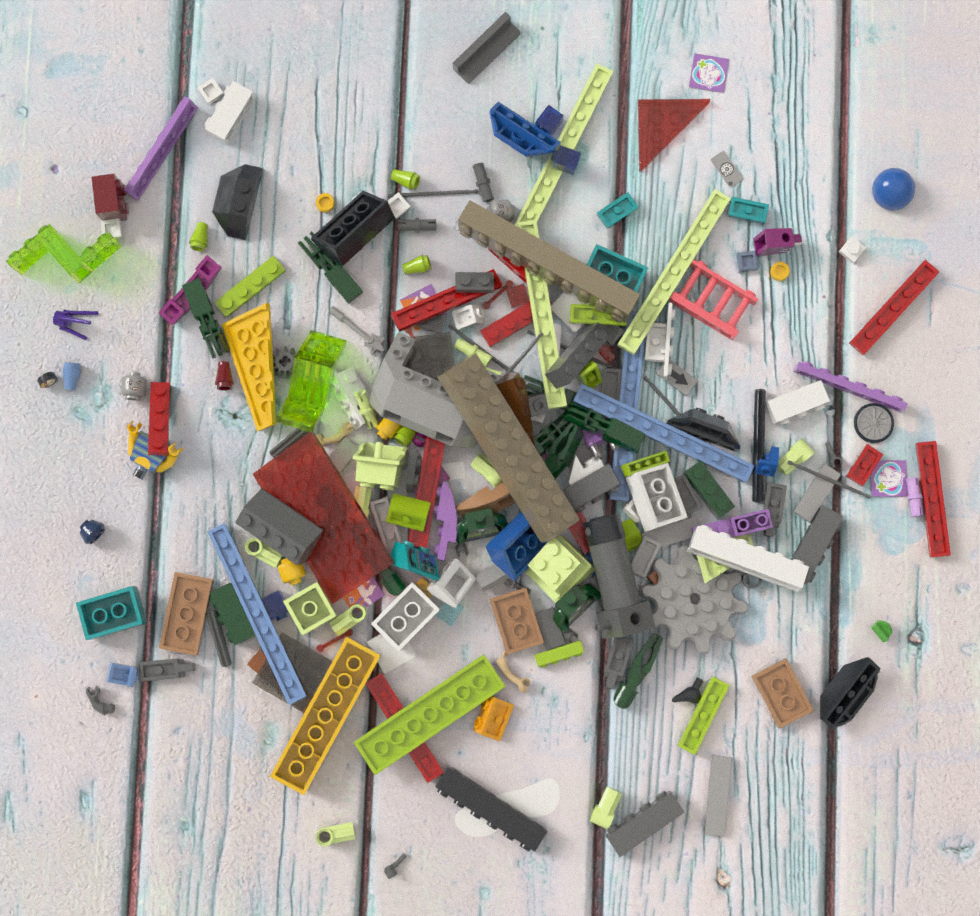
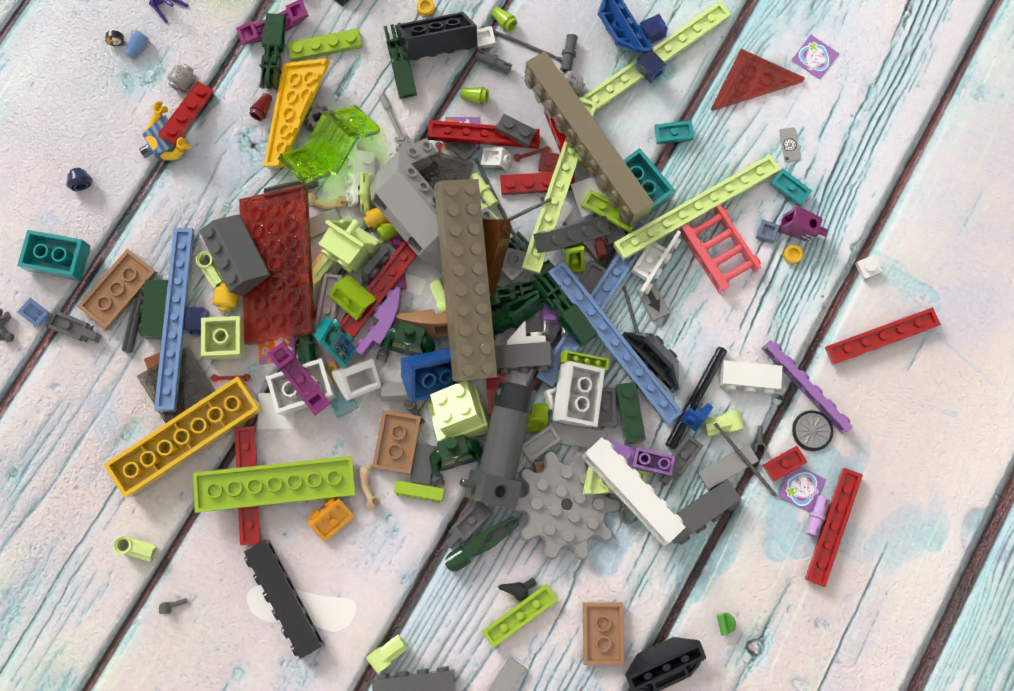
camera: 30 degrees right, 5 degrees down
yellowish green piece [329,604,368,636] -> none
blue piece [872,168,915,211] -> none
none -> magenta slope [267,342,331,416]

